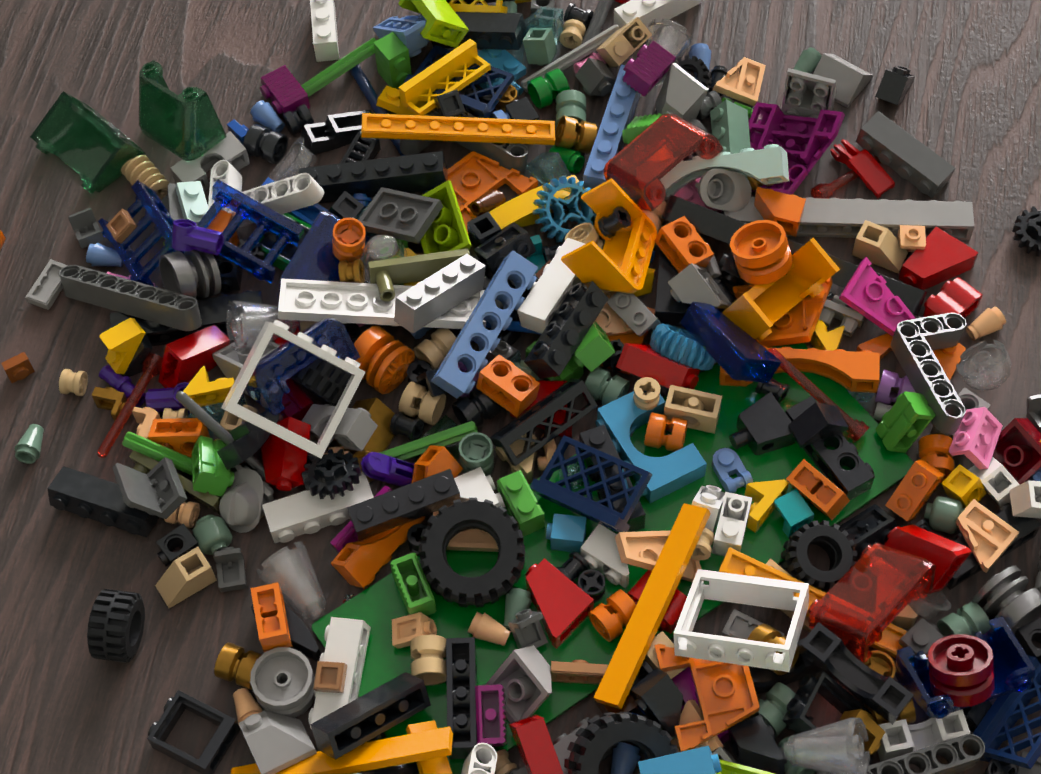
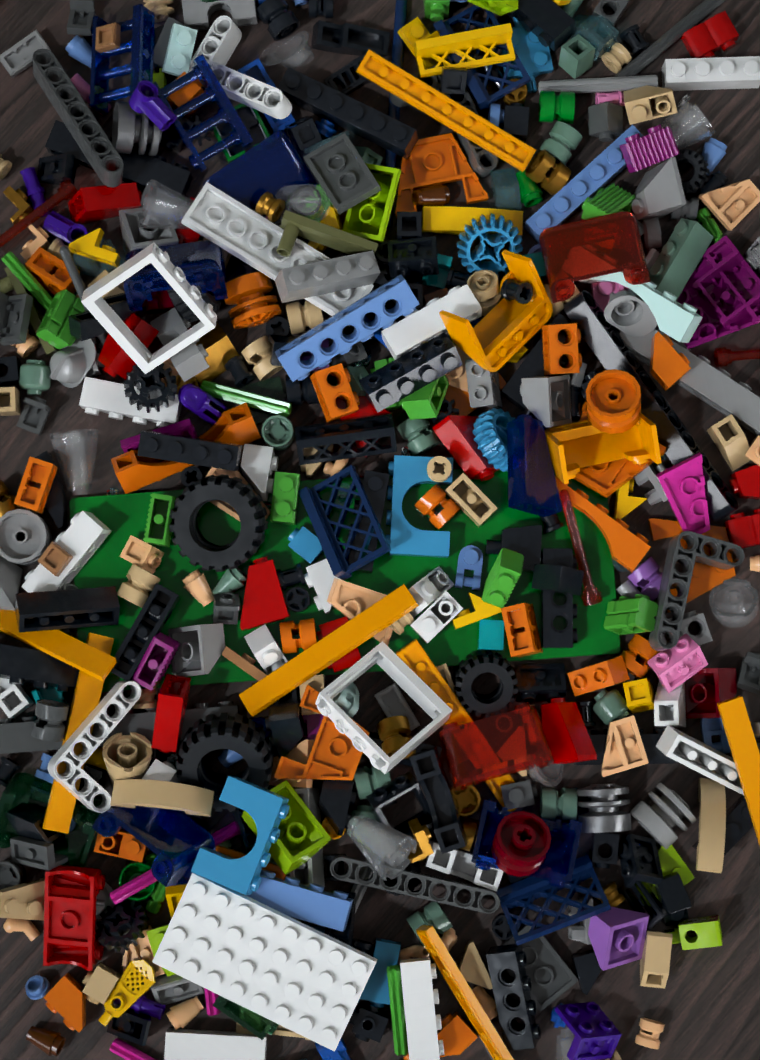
camera: 30 degrees right, 25 degrees up
yellow slope [99,318,145,374] -> none
orange wheel [332,217,366,263] -> none
none -> white slope [244,624,288,675]
none -> bright green brick [482,548,524,608]

